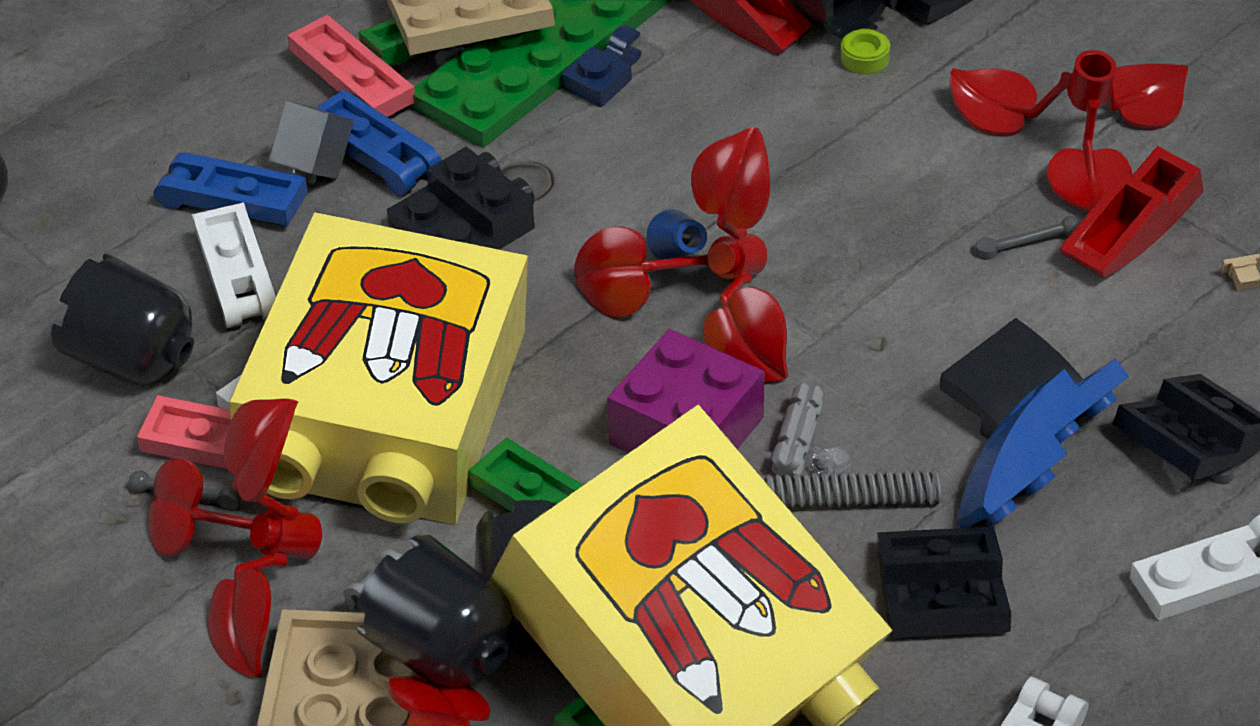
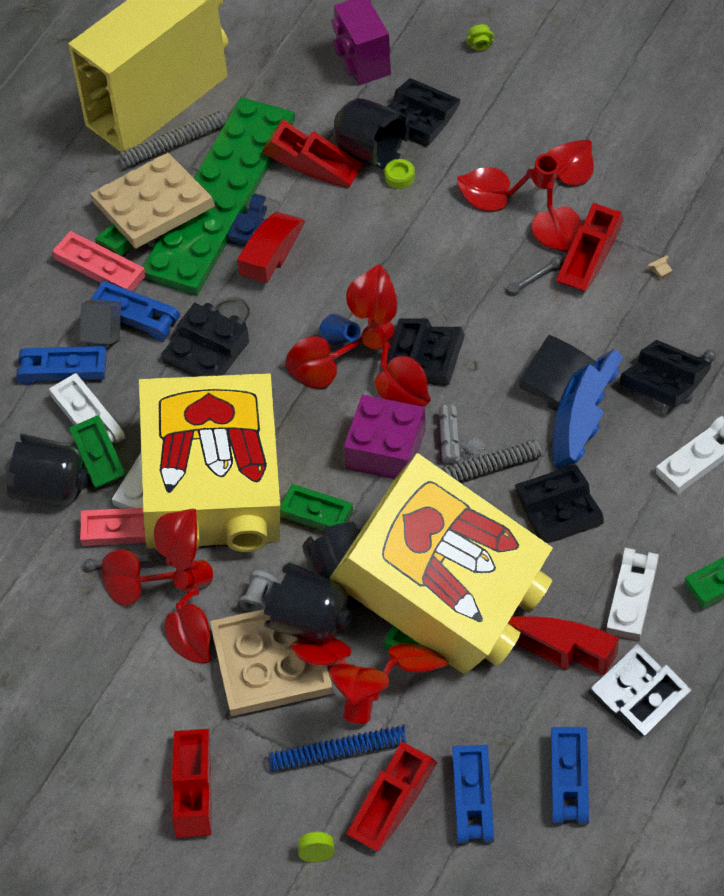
camera: 15 degrees left, 10 degrees up
none -> green plate [69,415,126,488]
none -> red slope [237,211,305,284]
none -> black slope [387,318,465,385]

